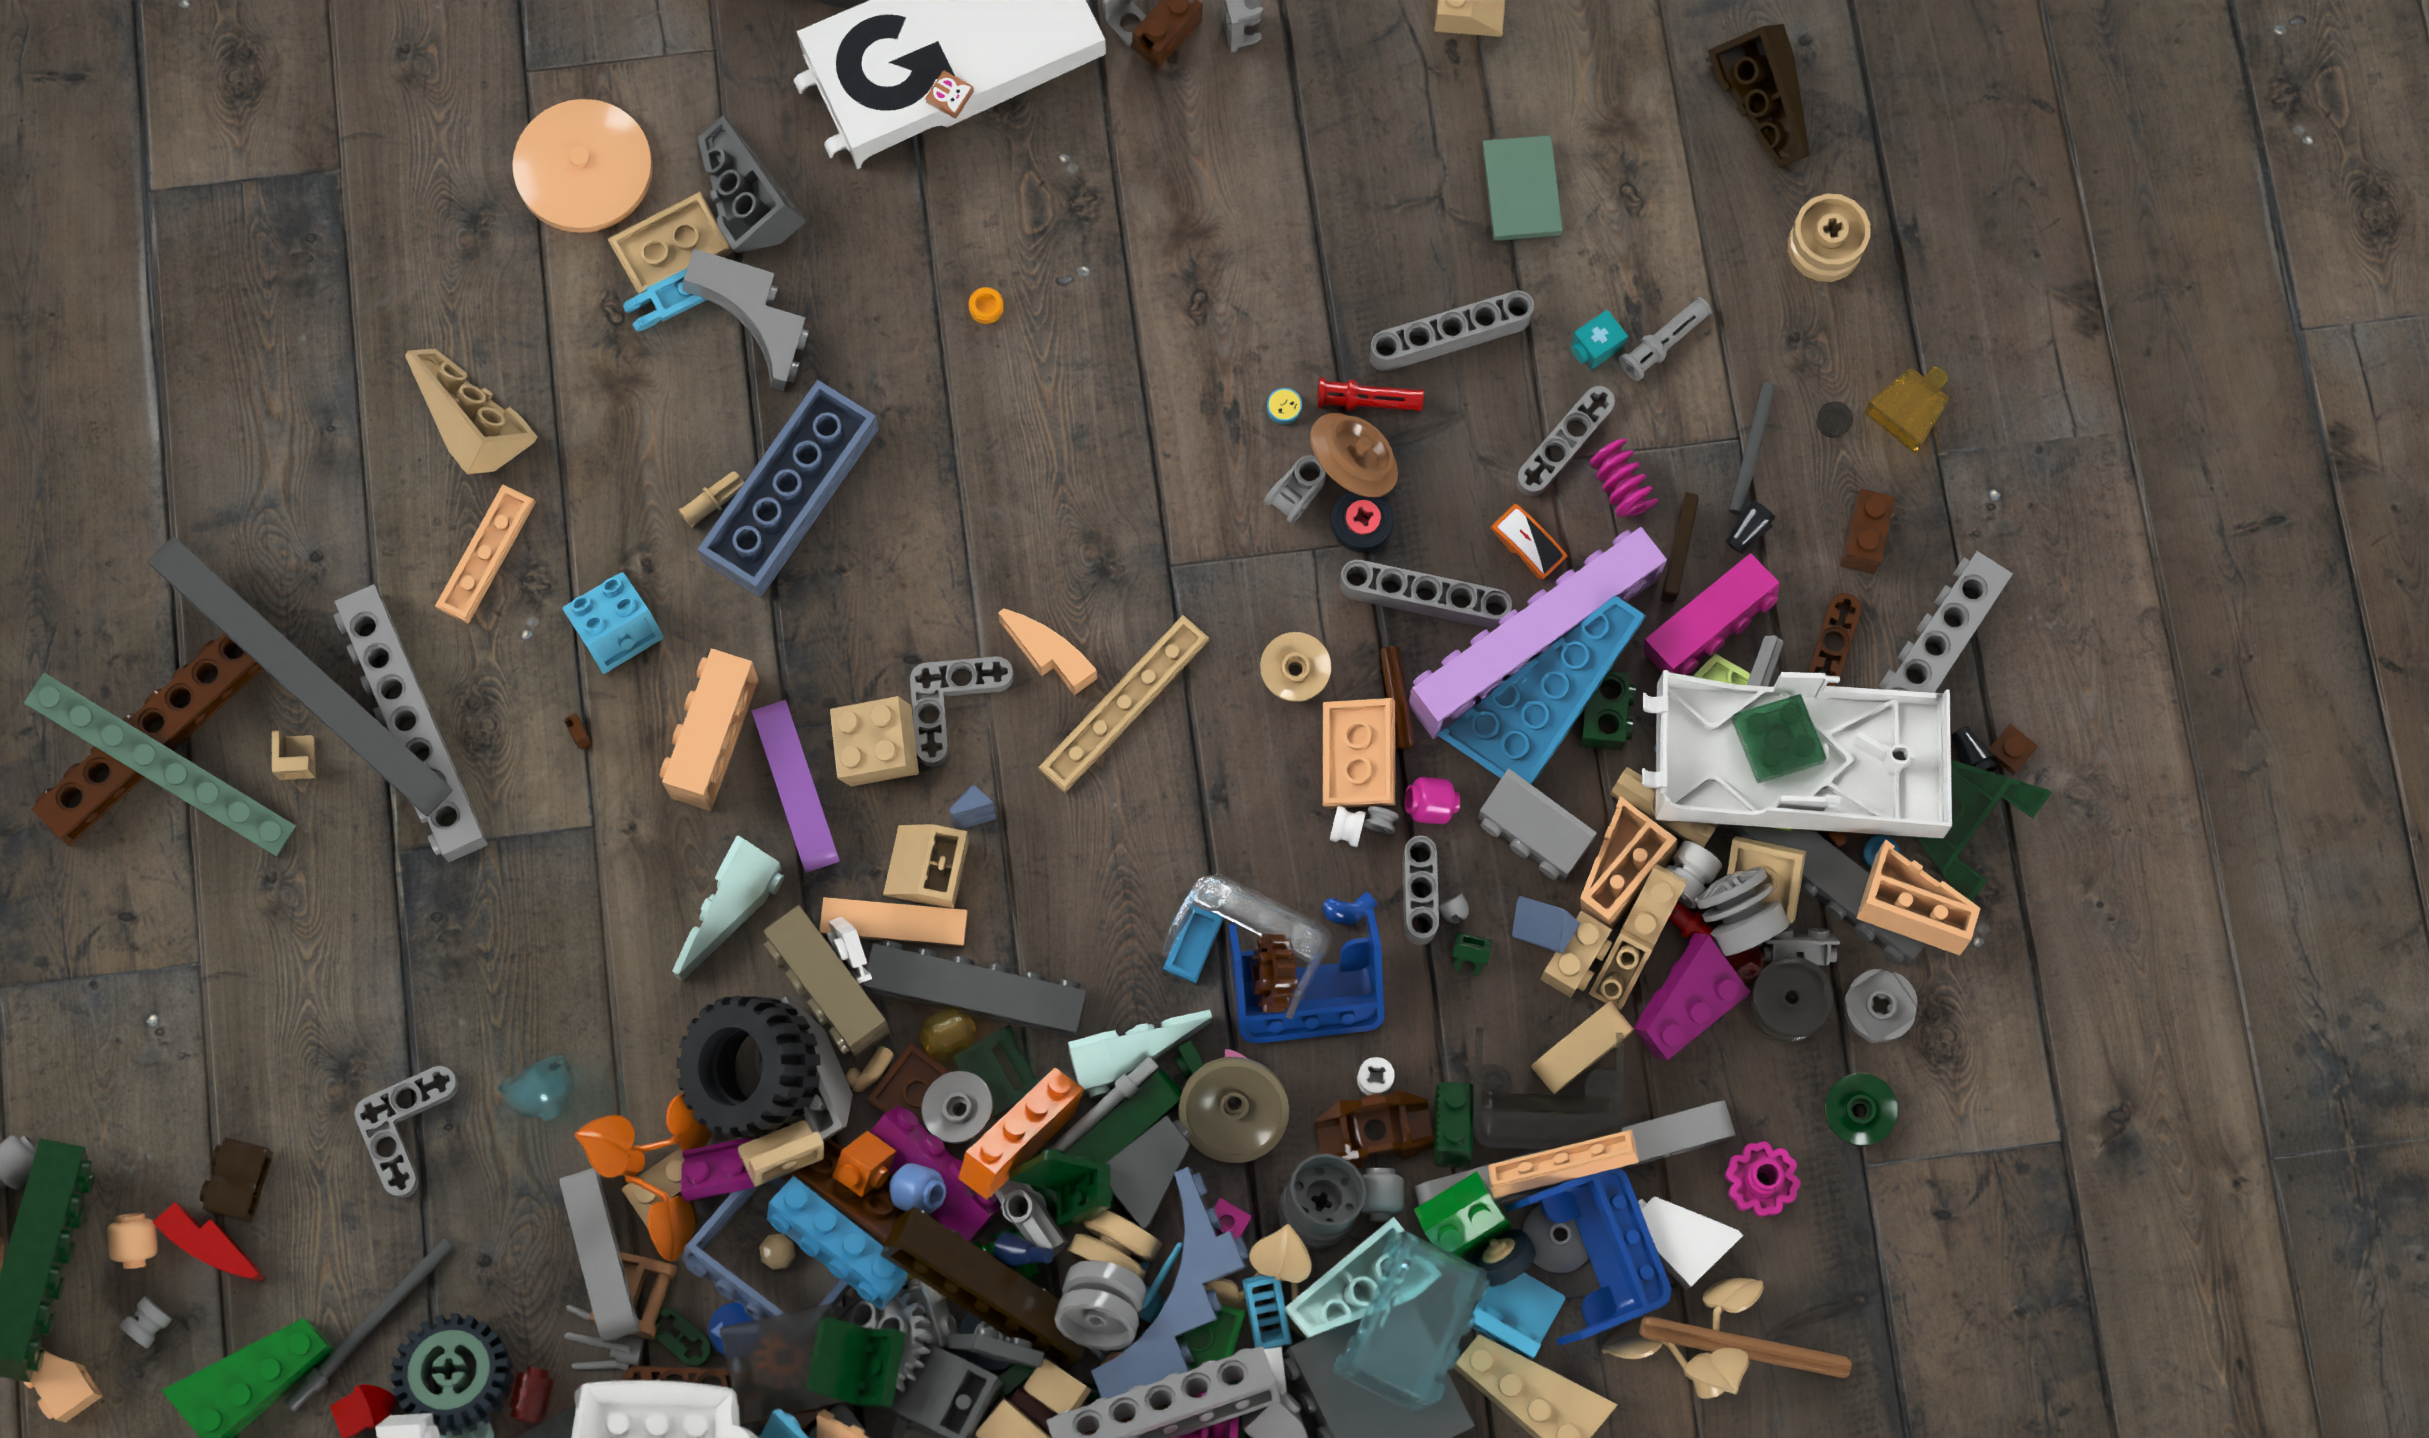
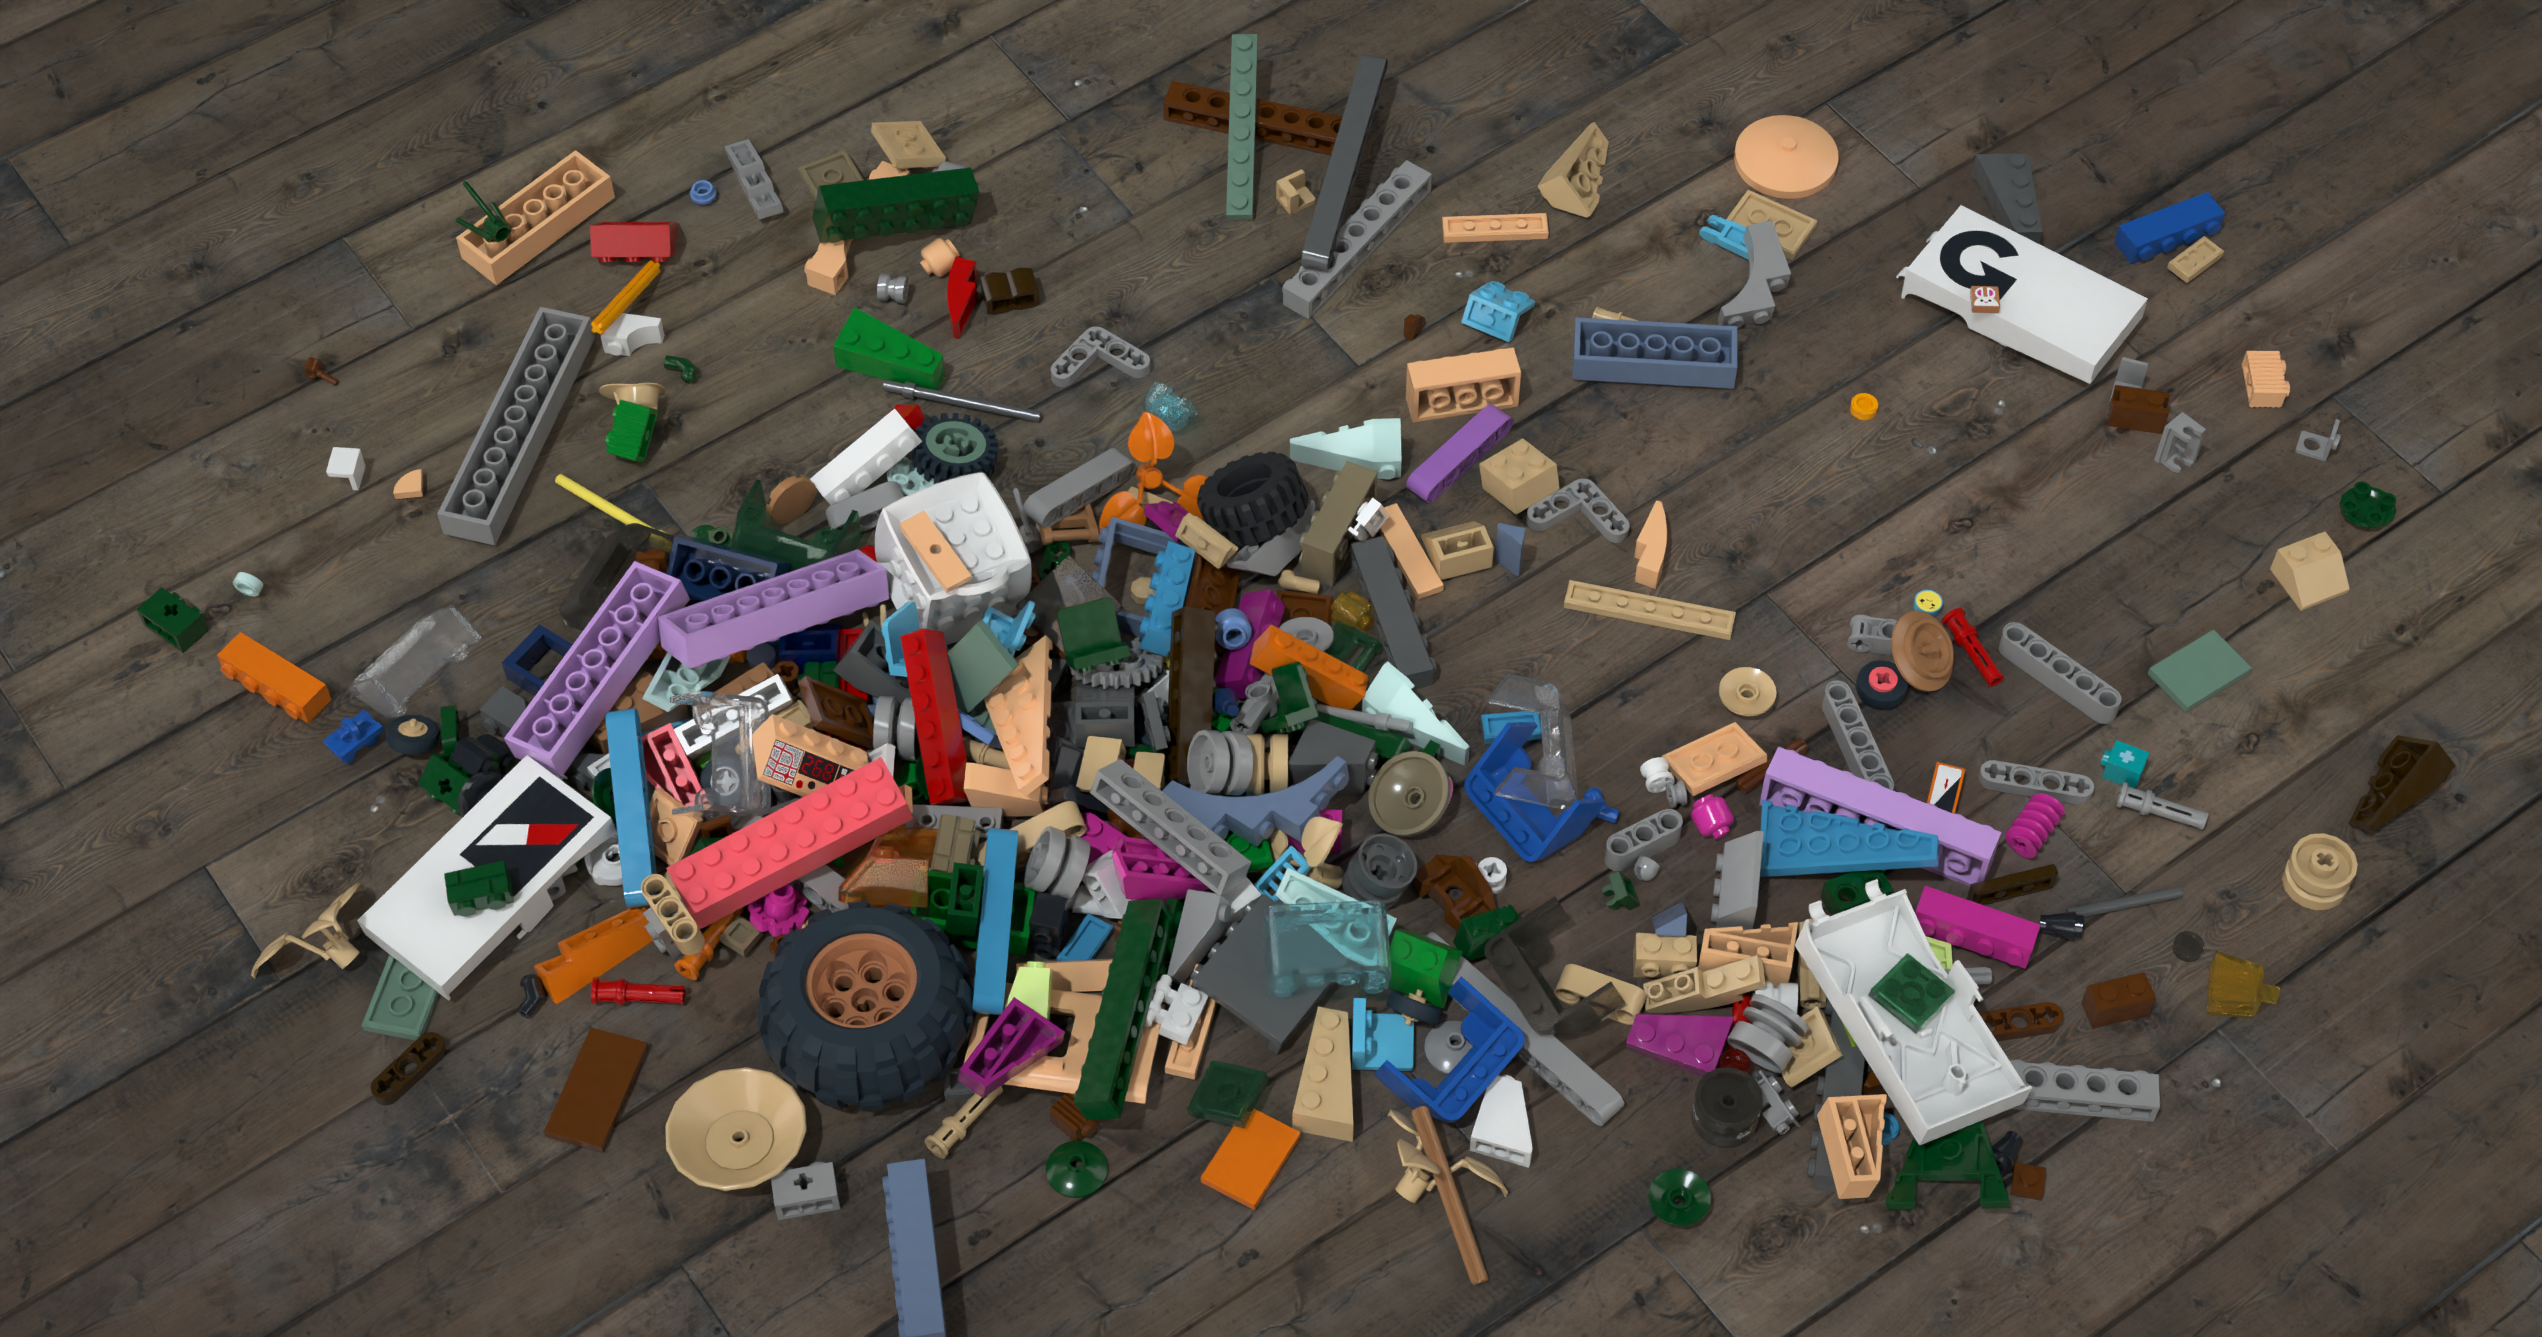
camera: 65 degrees right, 20 degrees down
dark grey wedge [698,115,806,253] -> none
orange brick [832,1131,896,1197] -> none
reddish brown gear [1249,933,1298,1013] -> none
light grey head [1361,1168,1404,1222] -> none
light nougat tile [1488,1130,1639,1198] -> none
dark pink plant [1724,1141,1801,1218] -> none
light grey plate [1843,969,1918,1043] -> none

